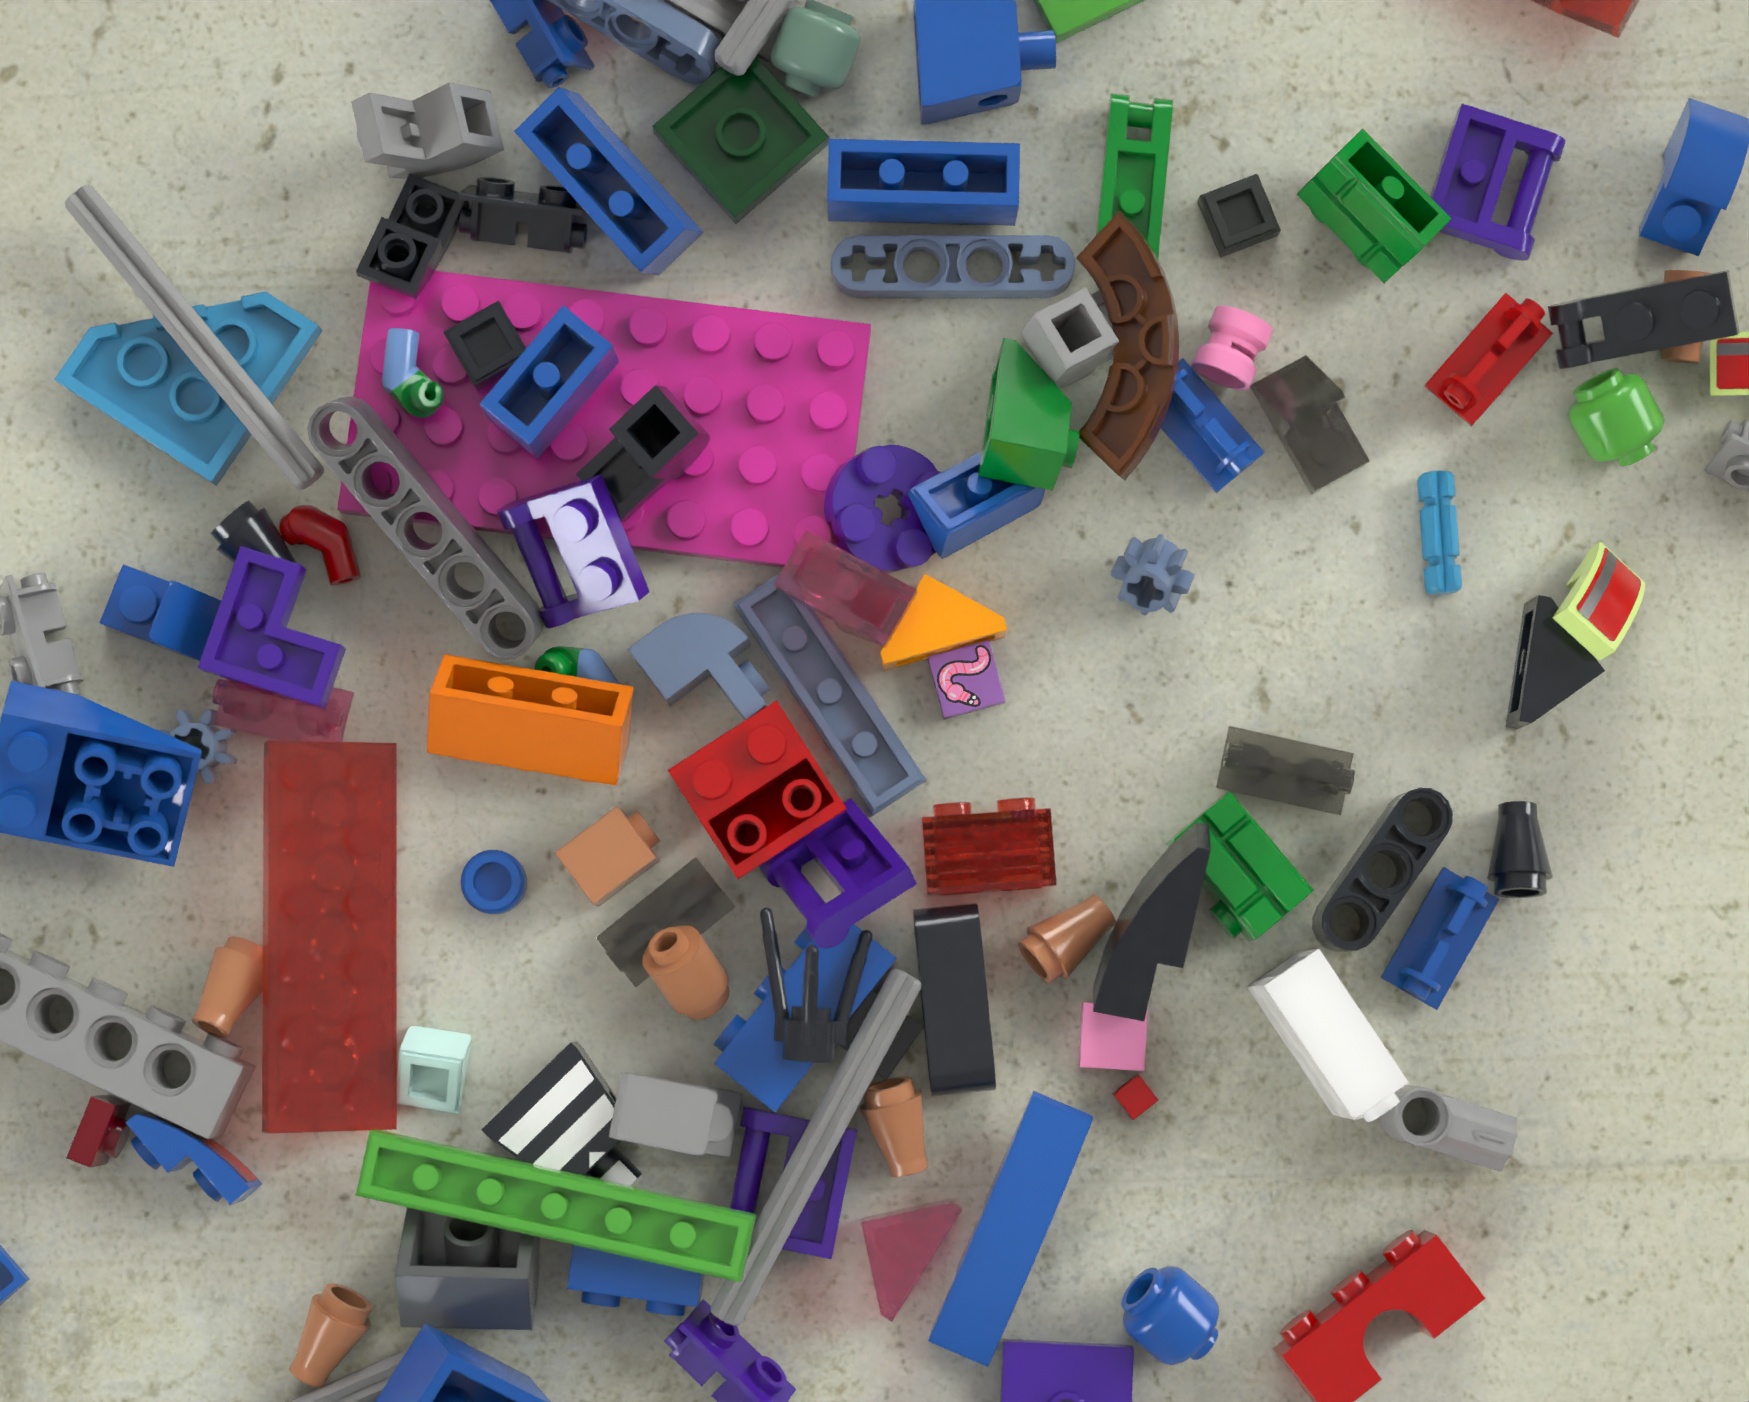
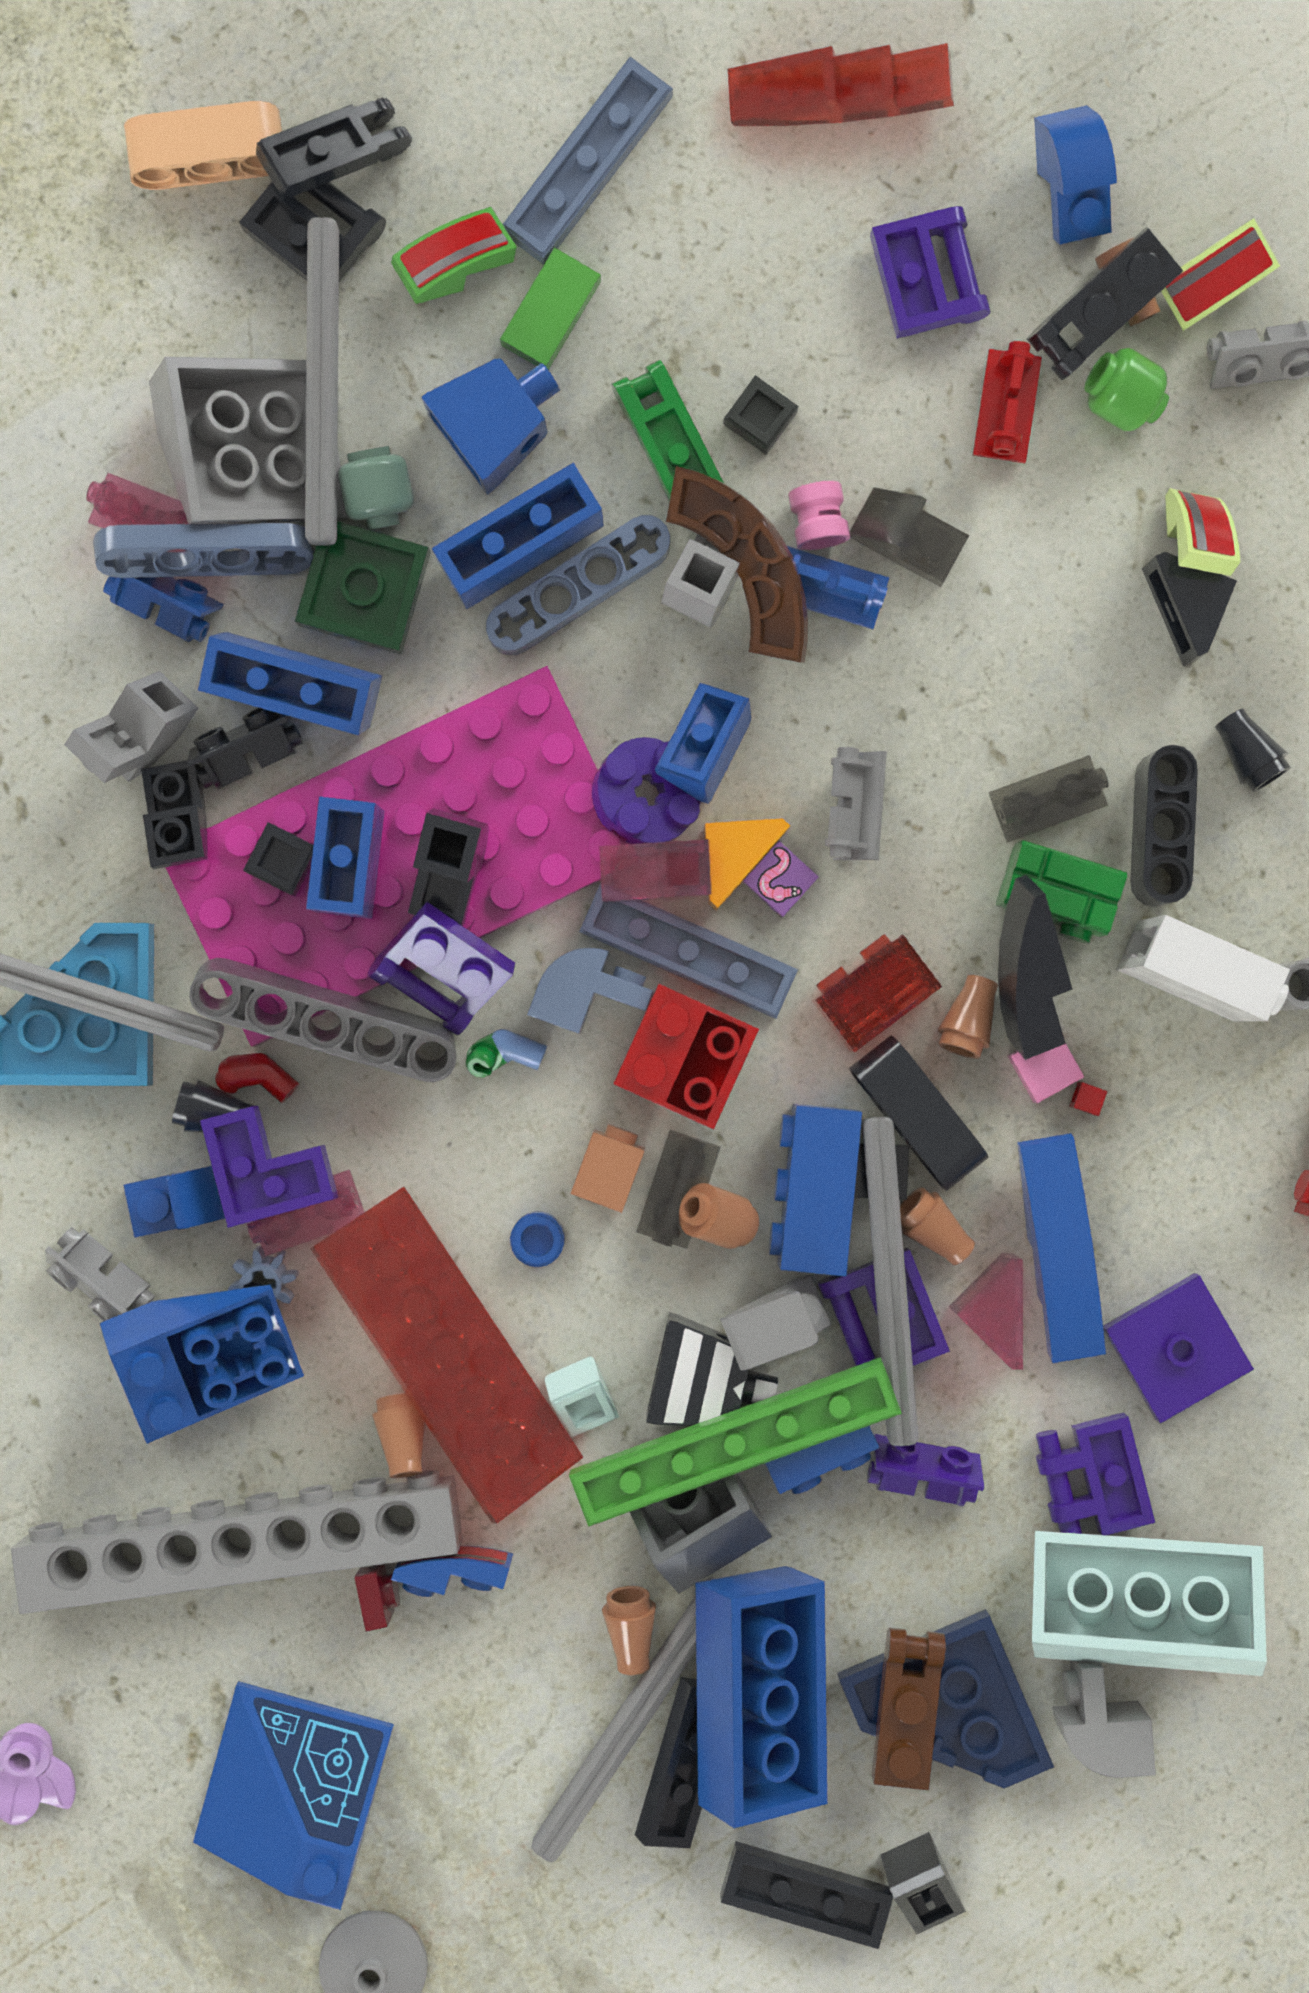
camera: 30 degrees left, 5 degrees up
arm [382,328,444,418] -> none
orange brick [427,654,634,786] -> none
dark purple plate [759,798,917,949] -> none
black plant [760,907,873,1063] -> none
green slope [978,338,1079,491] -> none
sand blue gear [1110,534,1195,615] -> none
blue head [1121,1266,1219,1365] -> none
green brick [1297,128,1451,283] -> none
blue hinge [1380,867,1499,1010] -> none
dark azure axle [1417,470,1462,595] -> none
none -> light grey hinge [825,747,887,860]

